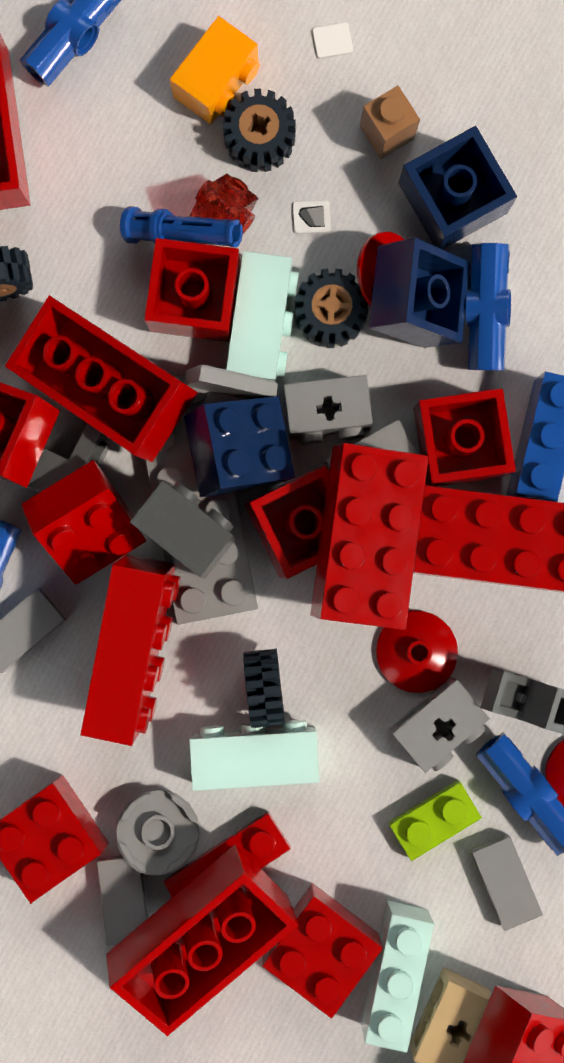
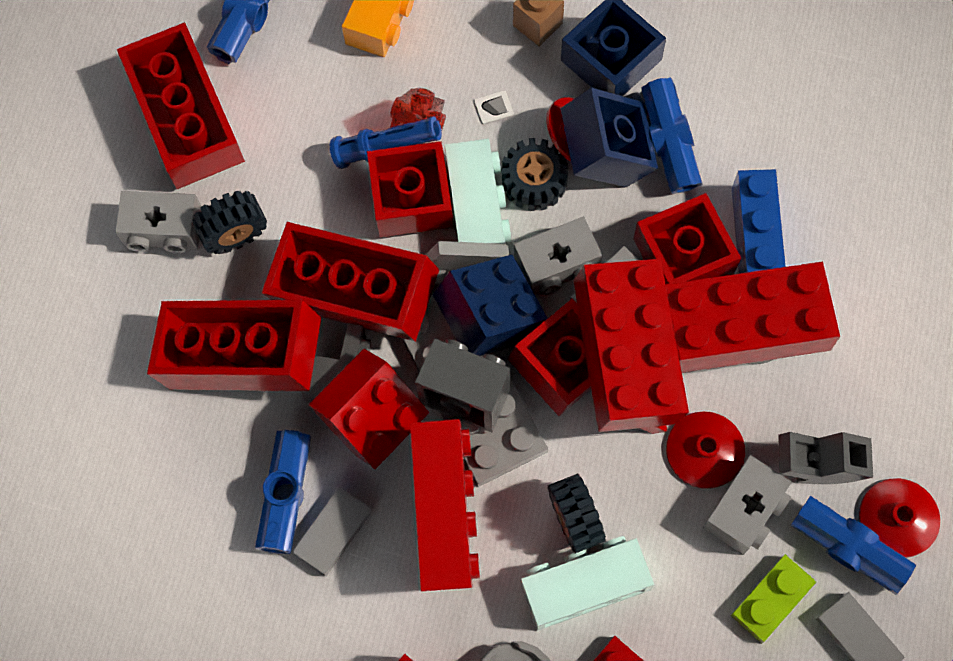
camera: 10 degrees left, 15 degrees down
black wheel [223,88,296,172] -> none

